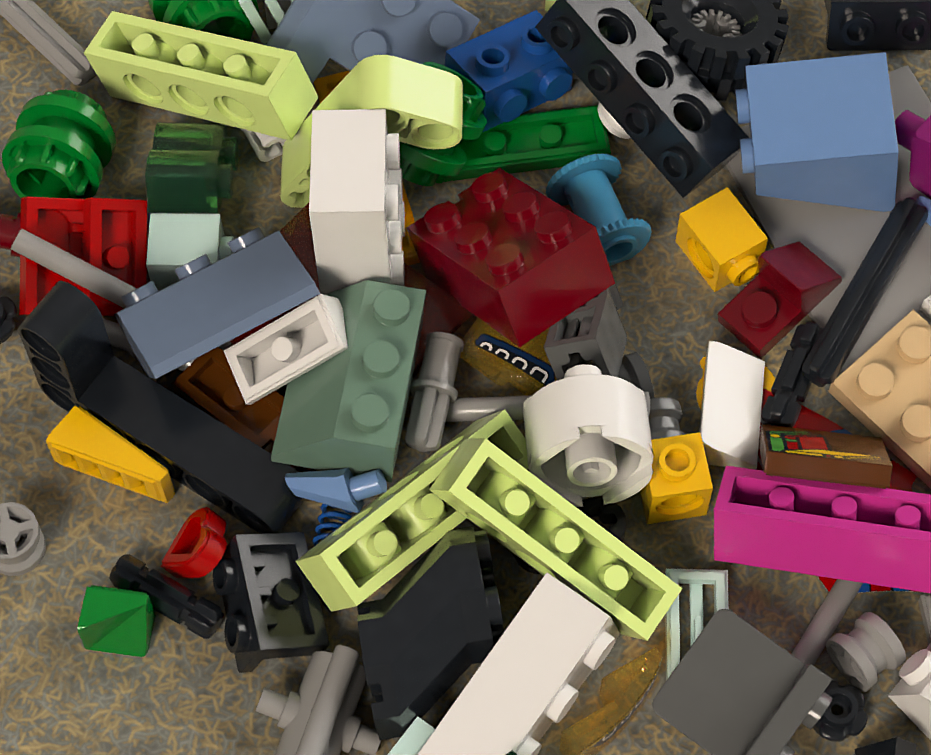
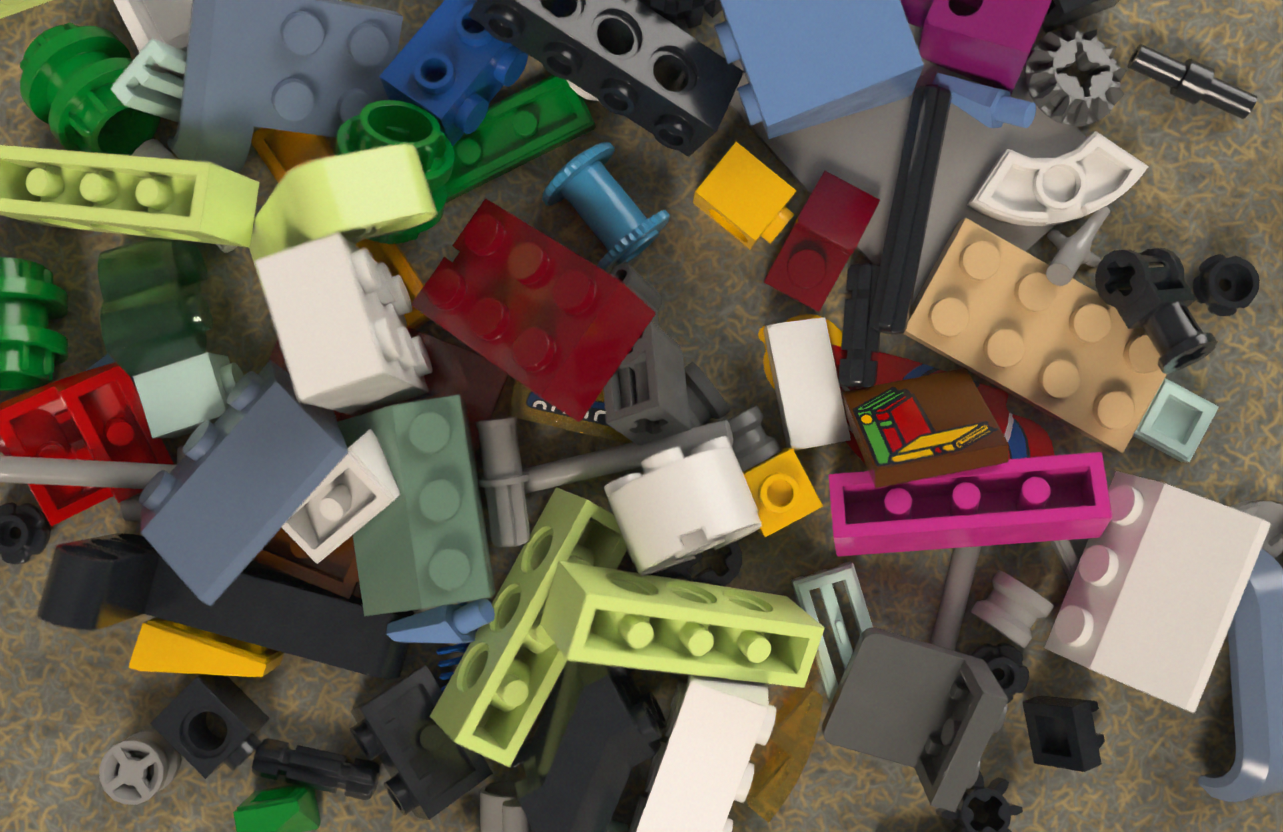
camera: 15 degrees left, 25 degrees up
red tile [160,507,227,578] -> none
none -> black brick [150,674,270,779]

